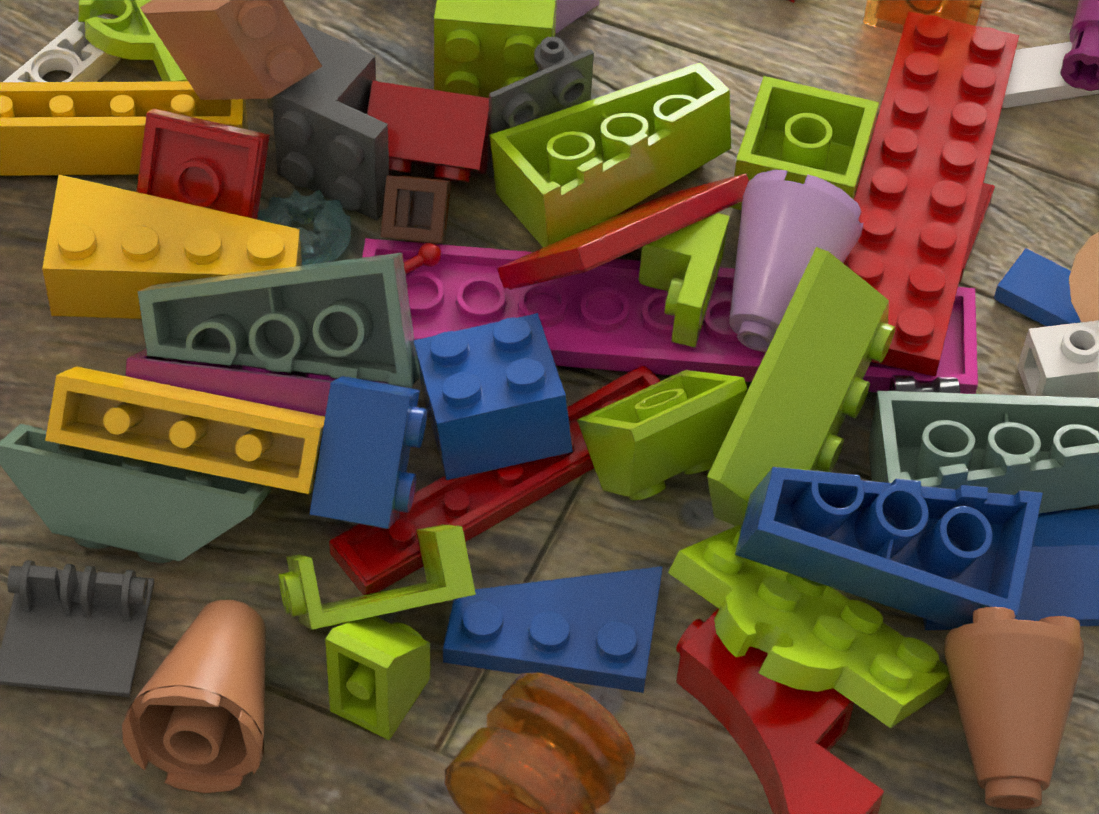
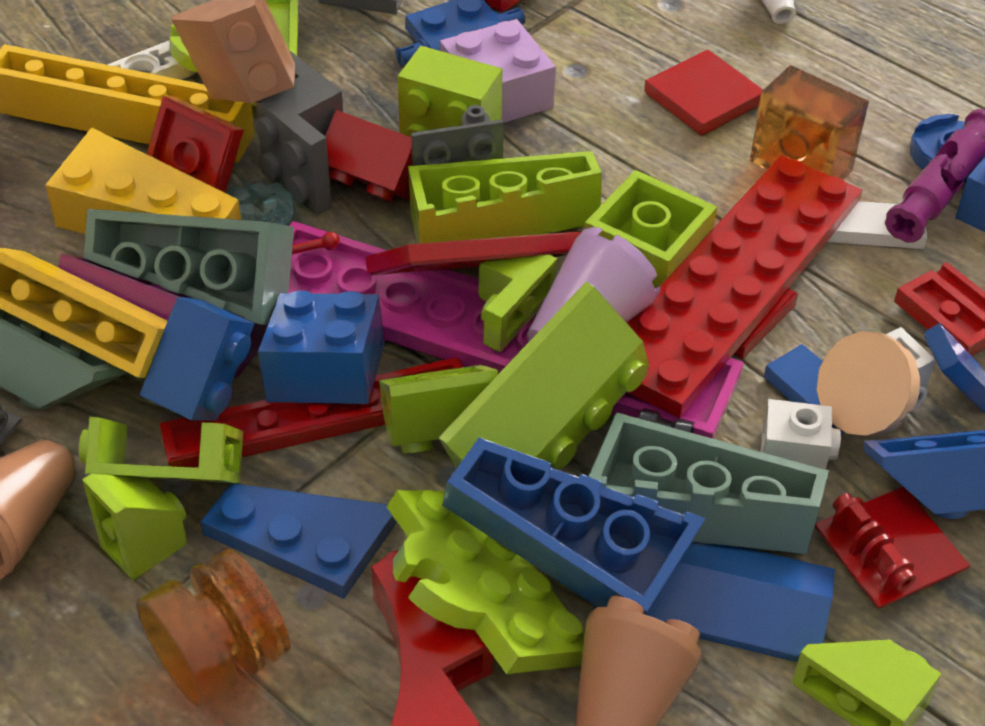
camera: 20 degrees right, 5 degrees down
reddish brown brick [380,175,452,244] -> none

